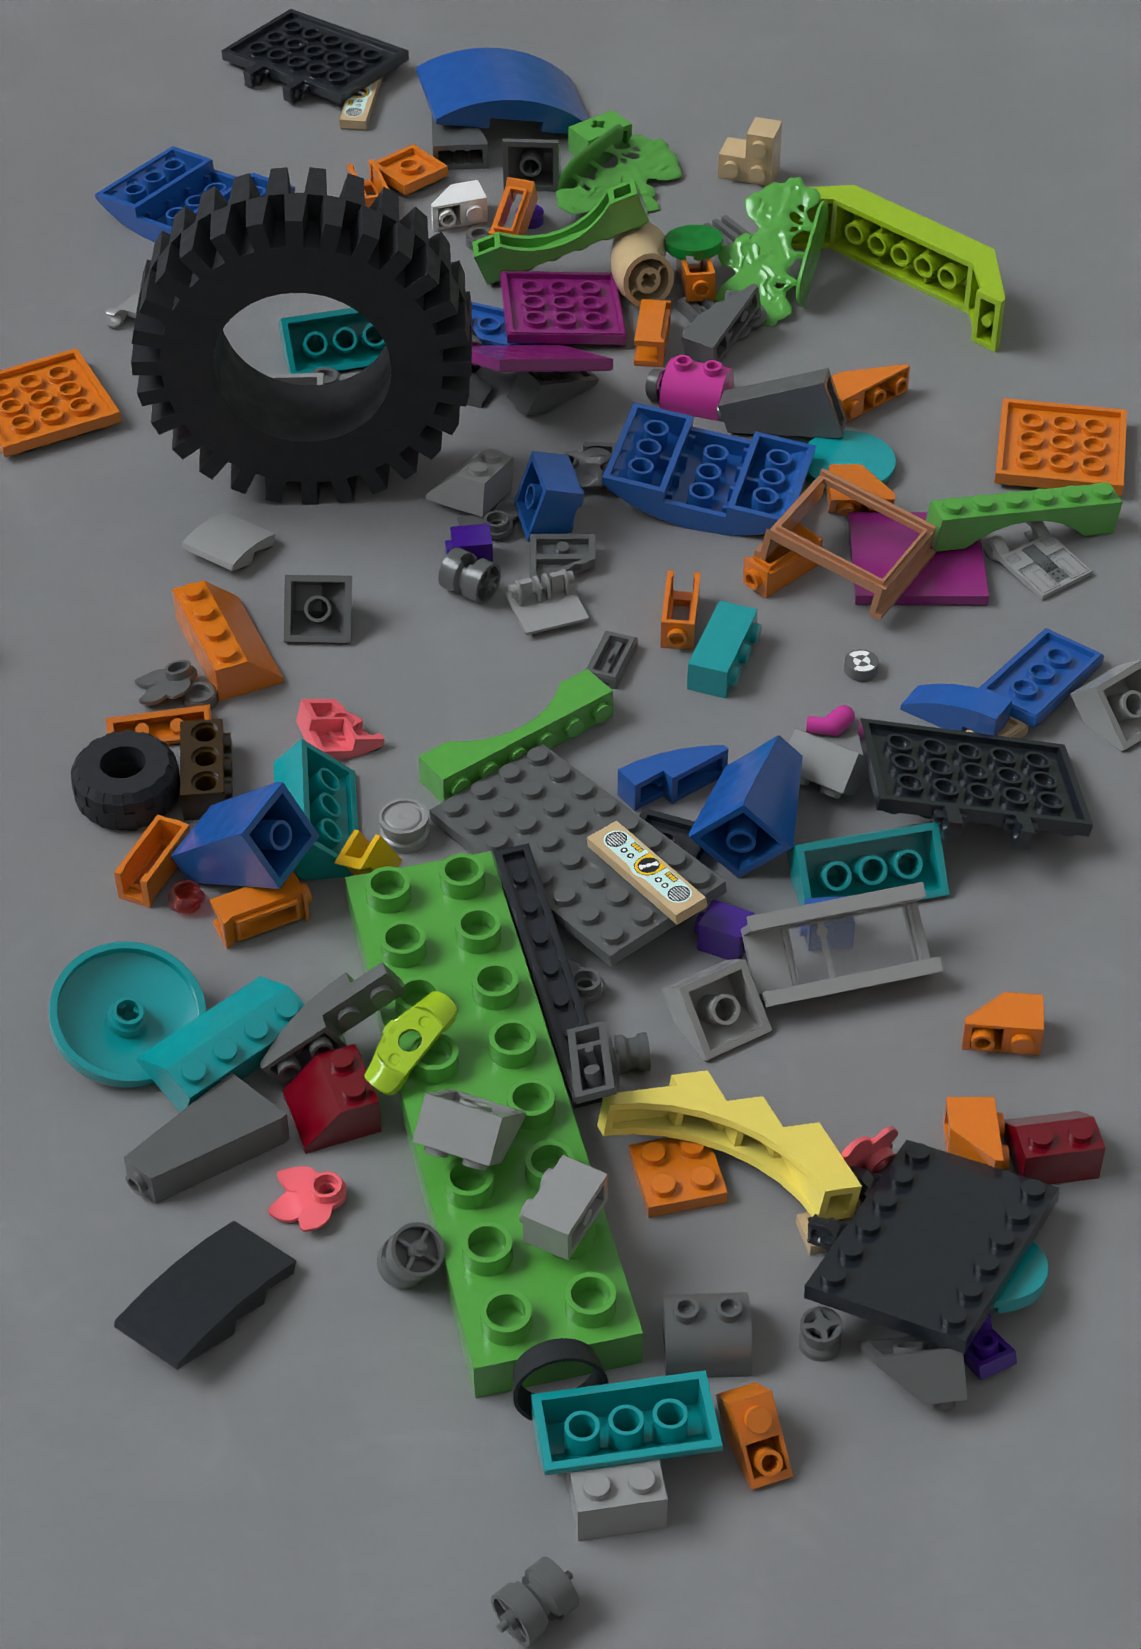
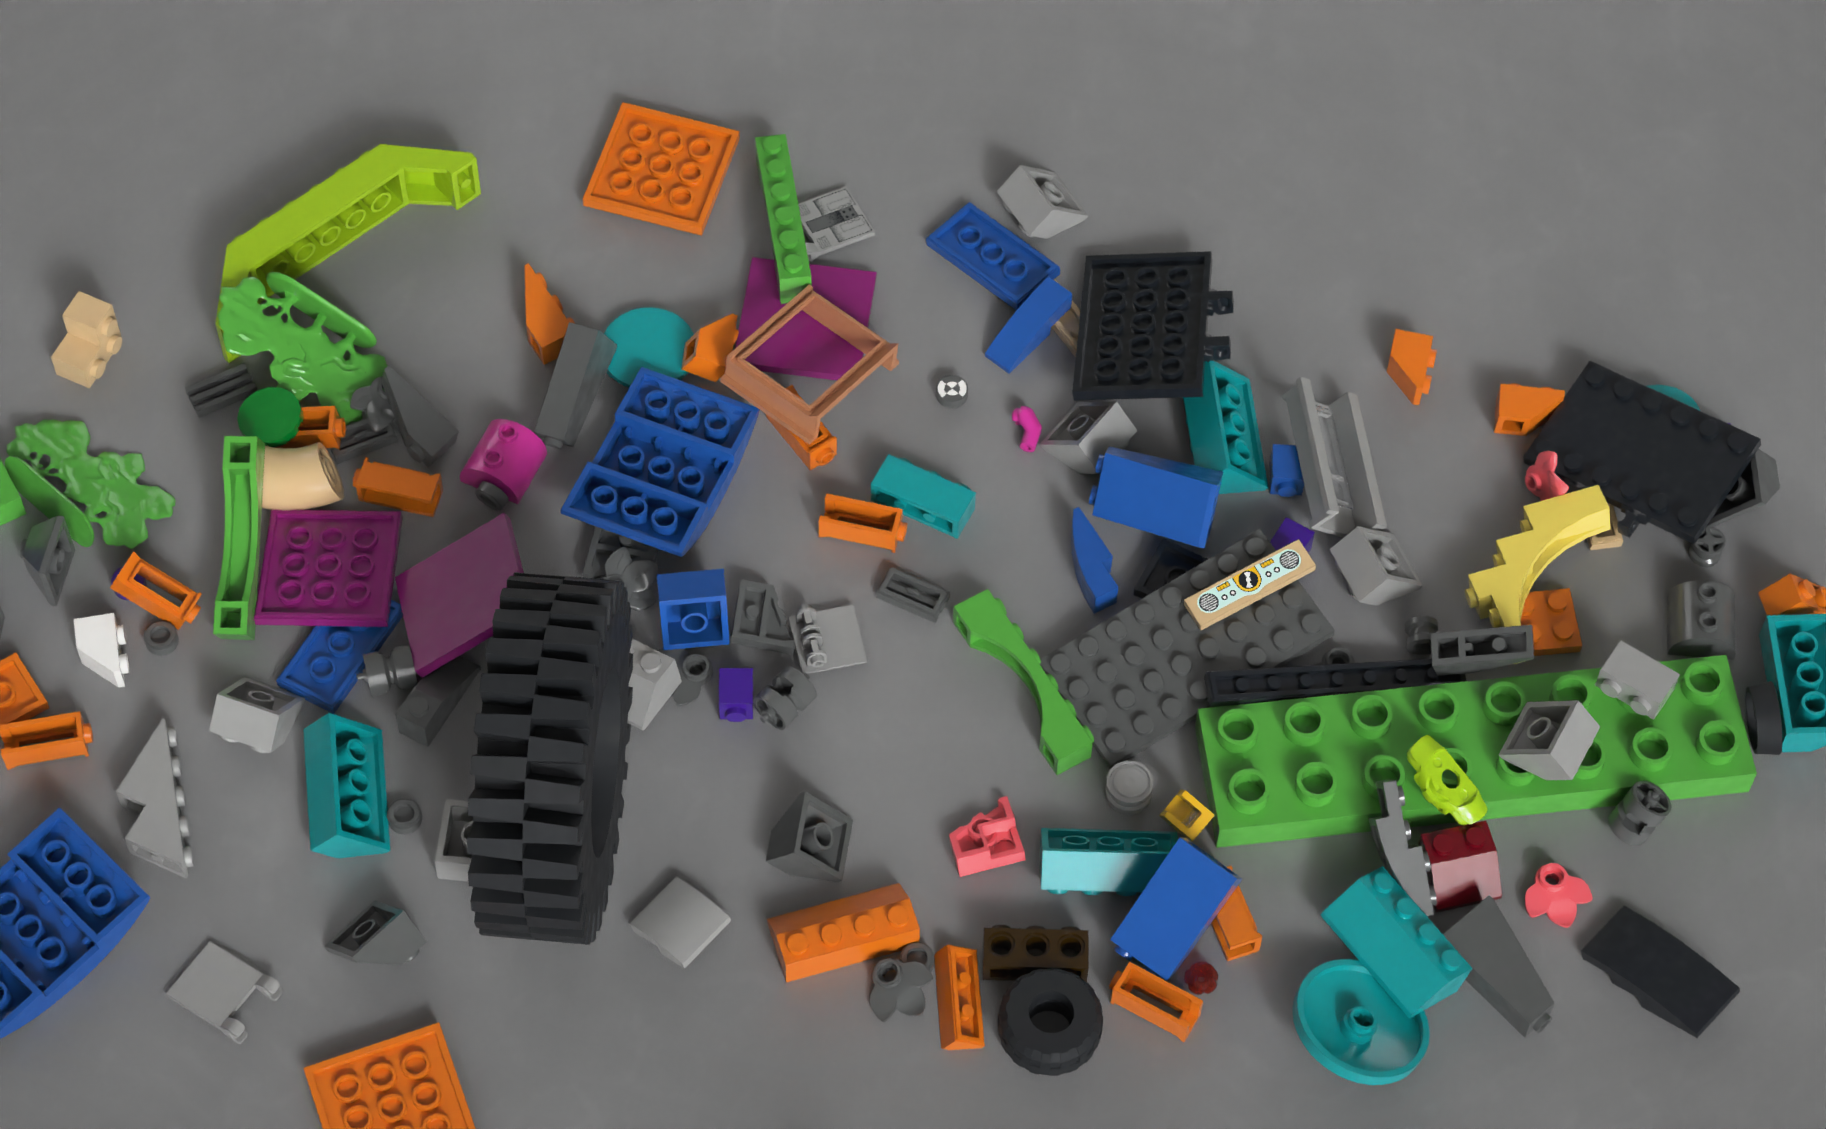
camera: 85 degrees left, 15 degrees up
dark red slope [1004,1111,1106,1185] -> none

